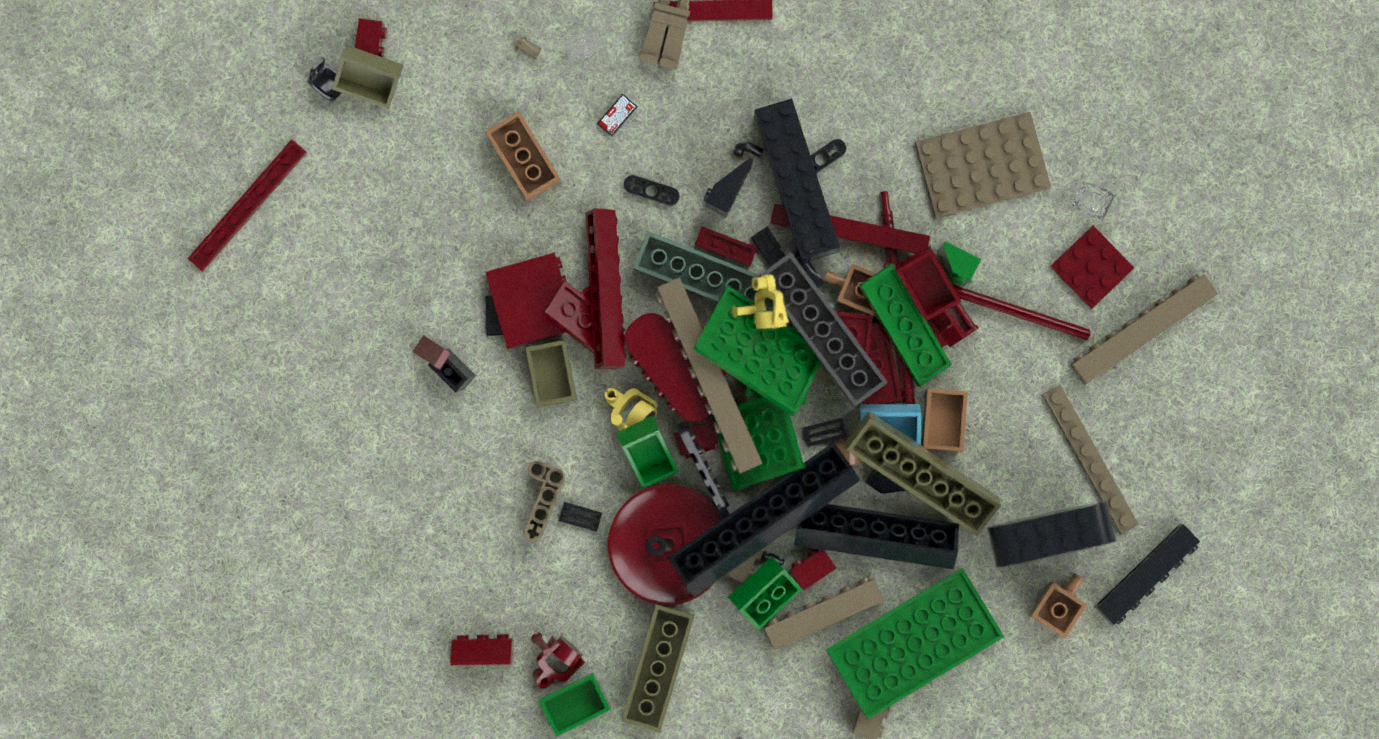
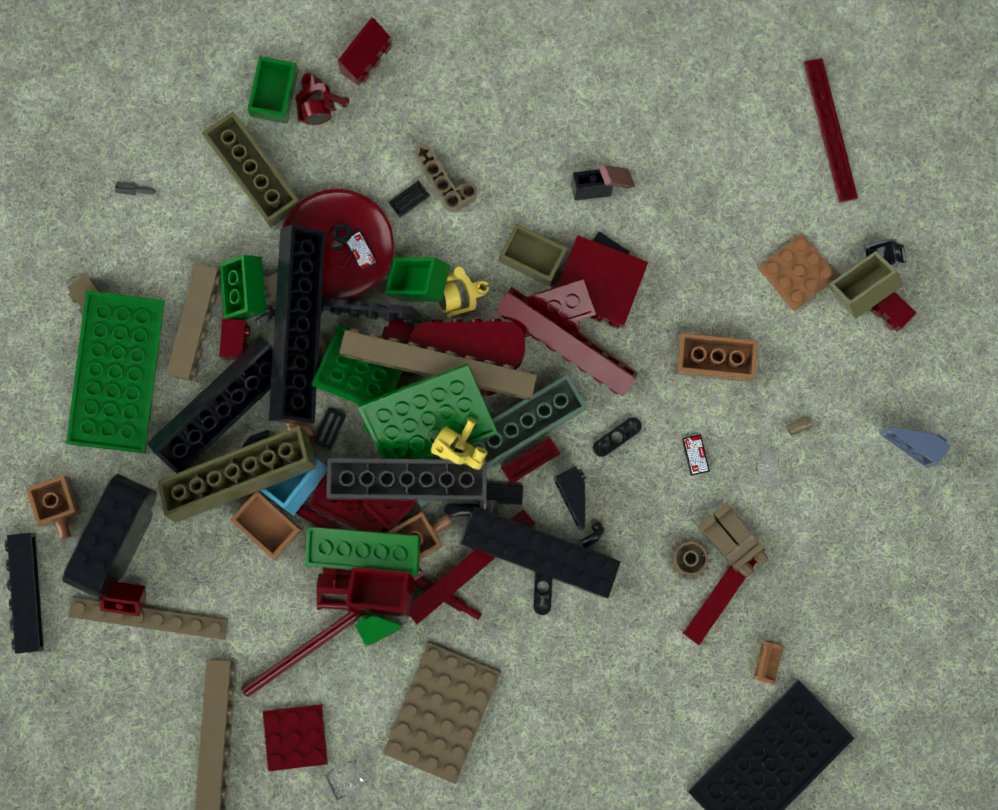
camera: 115 degrees right, 5 degrees down
none -> dark red brick [100,582,146,616]
none -> tile [346,230,378,272]
none -> dark tan gear [668,537,712,580]
none -> medium nougat plate [758,233,838,311]

